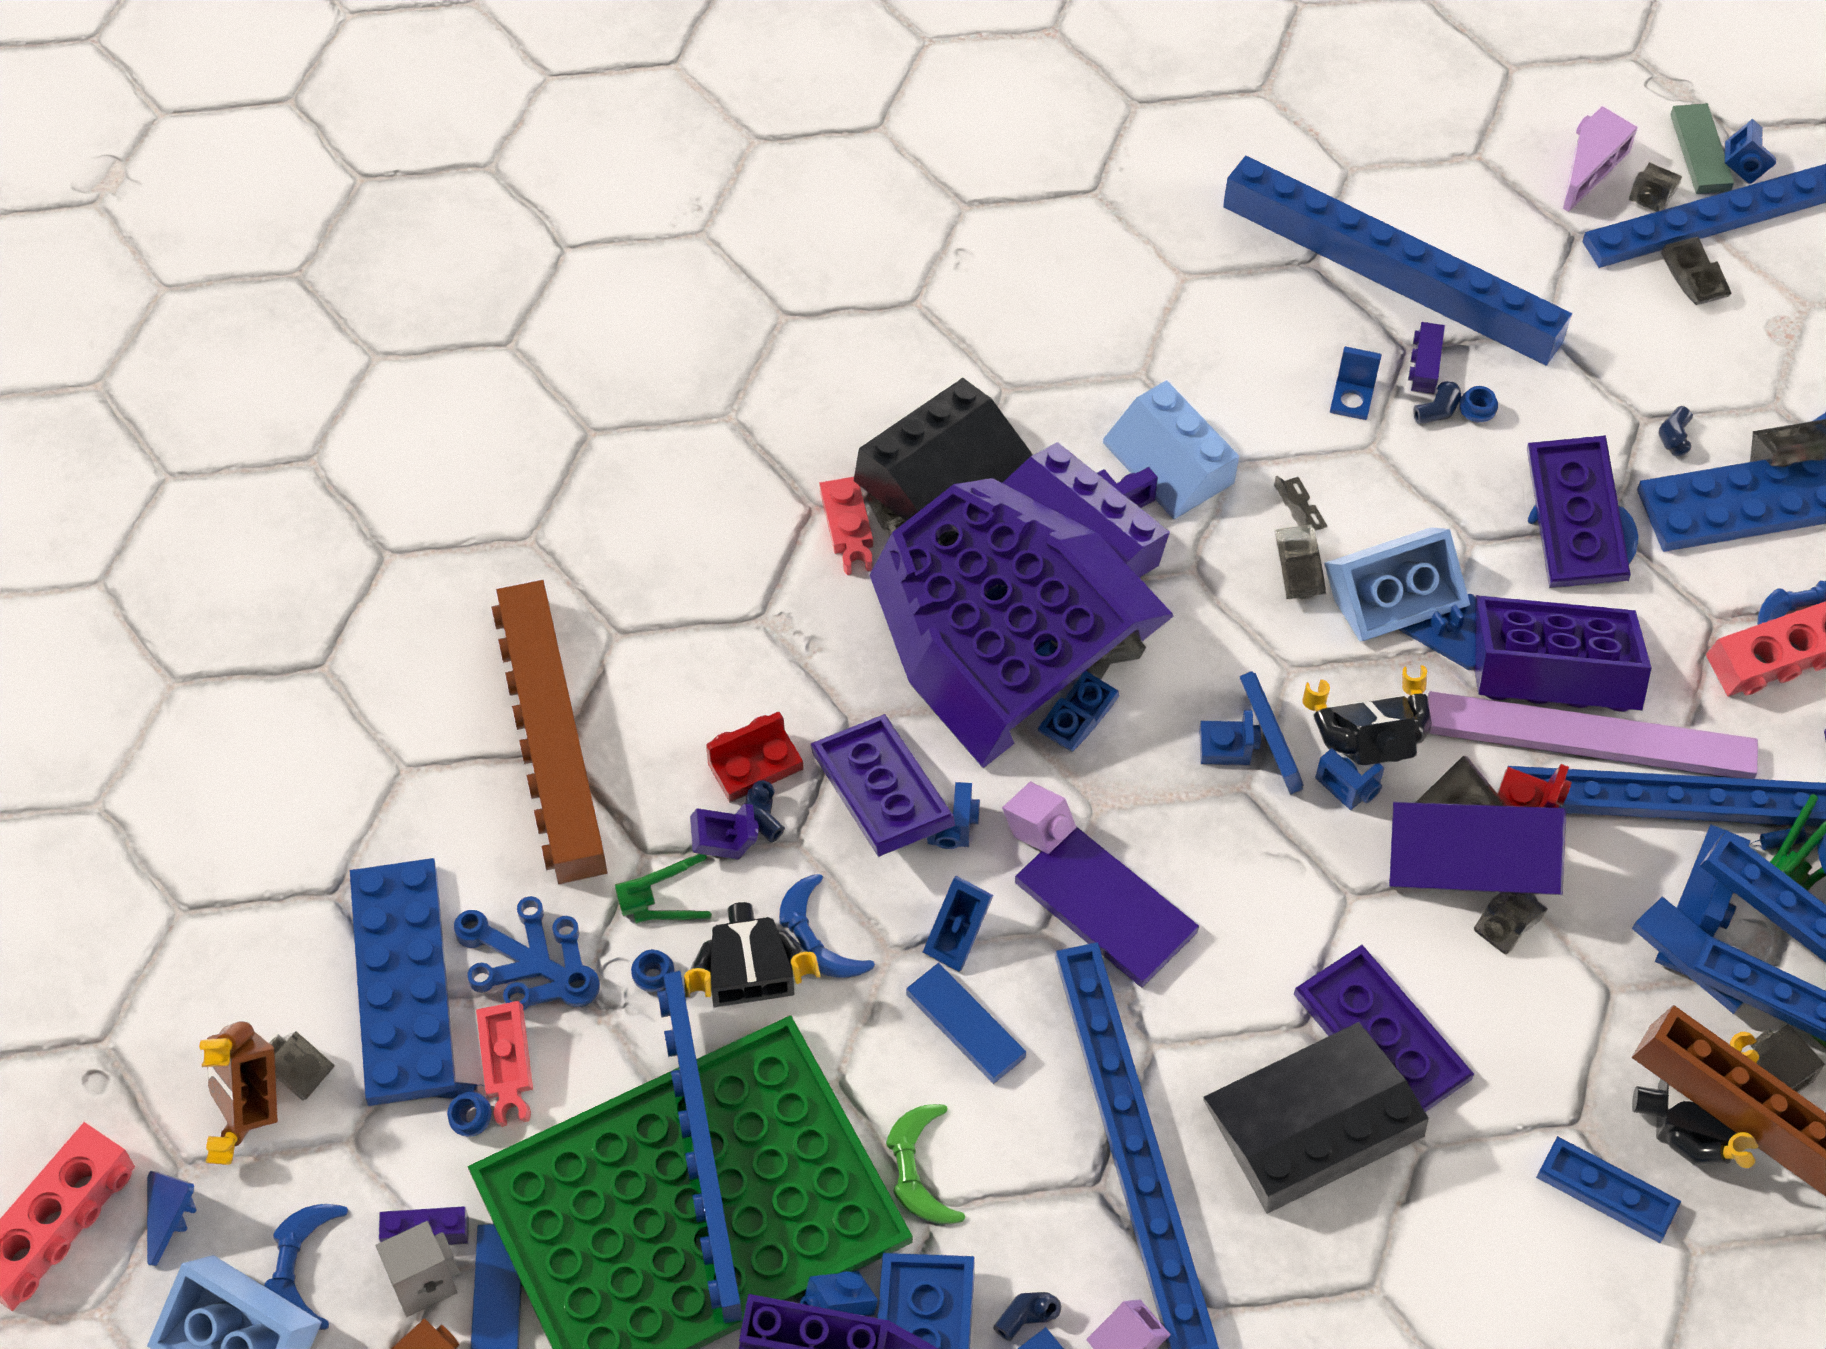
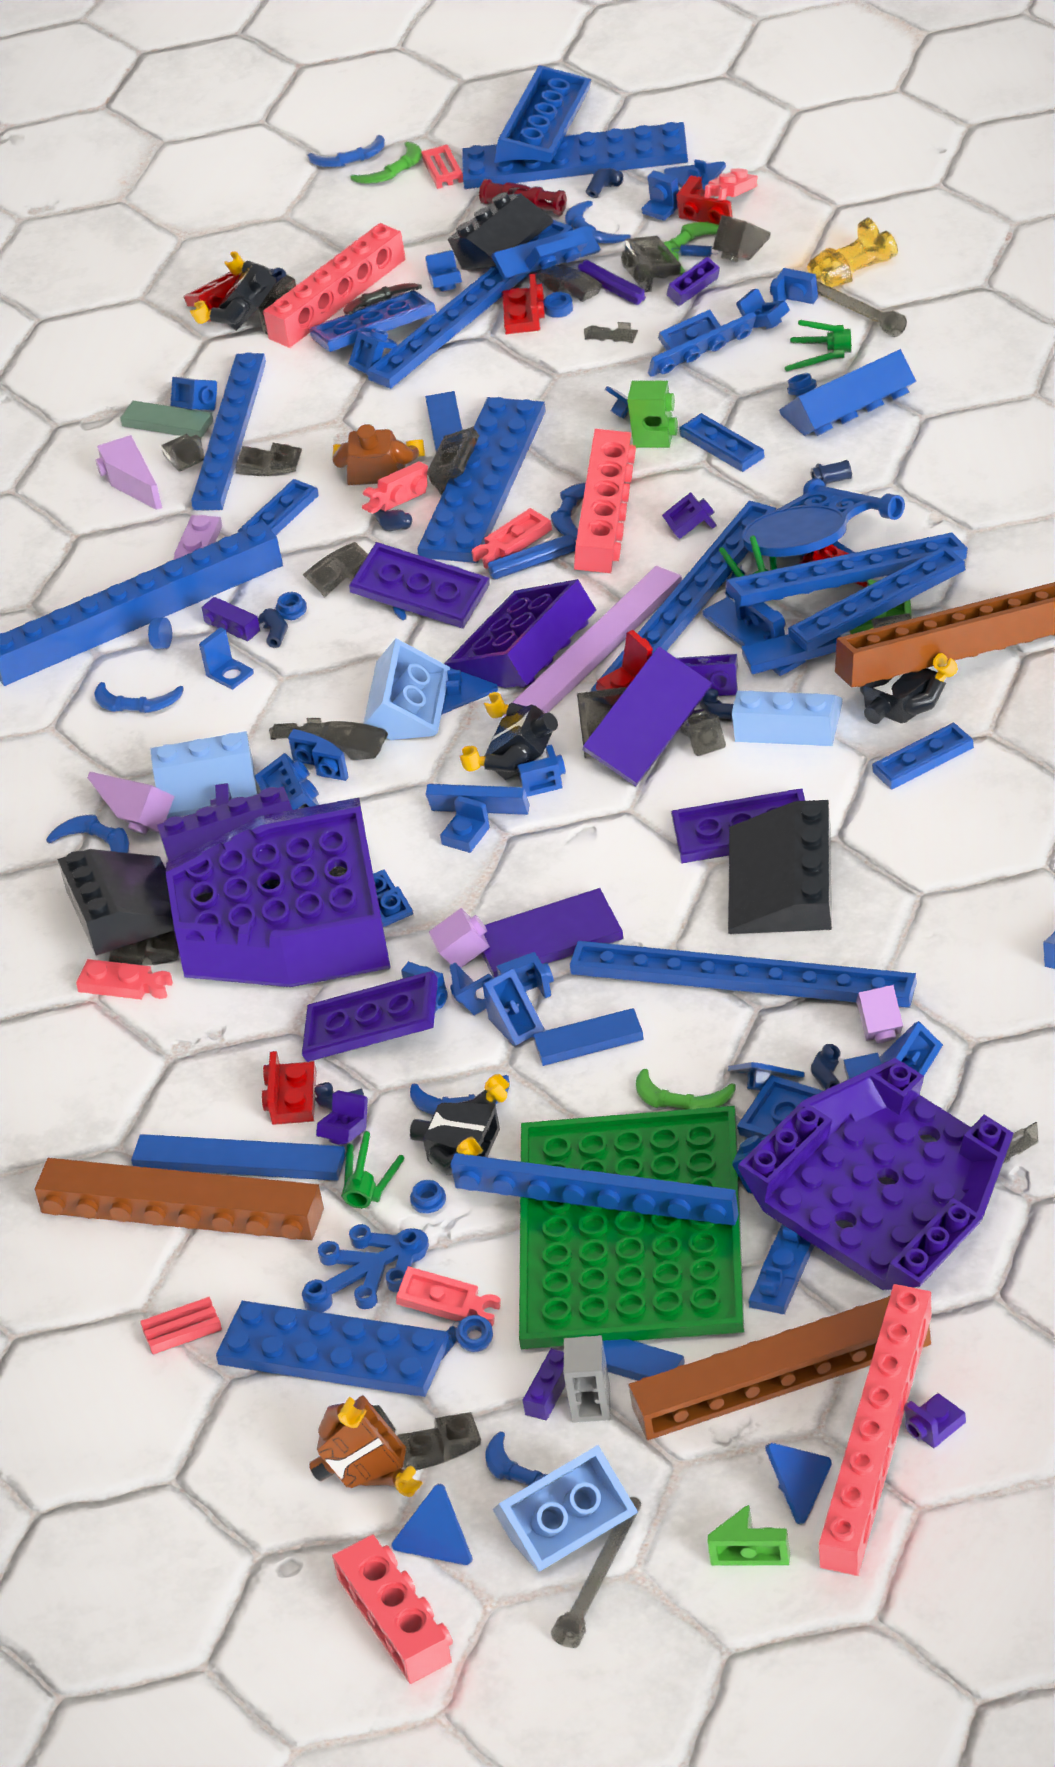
camera: 55 degrees left, 15 degrees down
none -> blue piece [46,815,129,853]
none -> lavender slope [87,772,175,835]
none -> blue piece [94,682,184,713]
none -> blue tile [131,1134,346,1181]
none -> coral tile [140,1297,222,1354]
none -> blue tile [148,618,172,649]
none -> lavender hinge [174,515,222,560]
none -> blue tile [238,479,319,535]
none -> blue bracket [254,753,319,810]
none -> blue slope [288,729,349,781]
none -> clear smoke slope [303,542,368,597]
none -> dark orange torso [332,424,425,485]
none -> coral plate [362,462,428,513]
none -> clear smoke slope [397,1412,481,1470]
none -> blue bracket [449,962,493,1016]
none -> coral plate [472,508,552,569]
none -> blue axle [488,534,576,579]
none -> blue bracket [497,952,554,998]
none -> dark purple bracket [677,654,738,696]
none -> dark blue arm [700,688,734,720]
none -> blue piece [728,1062,805,1091]
none -> light blue slope [732,691,843,746]

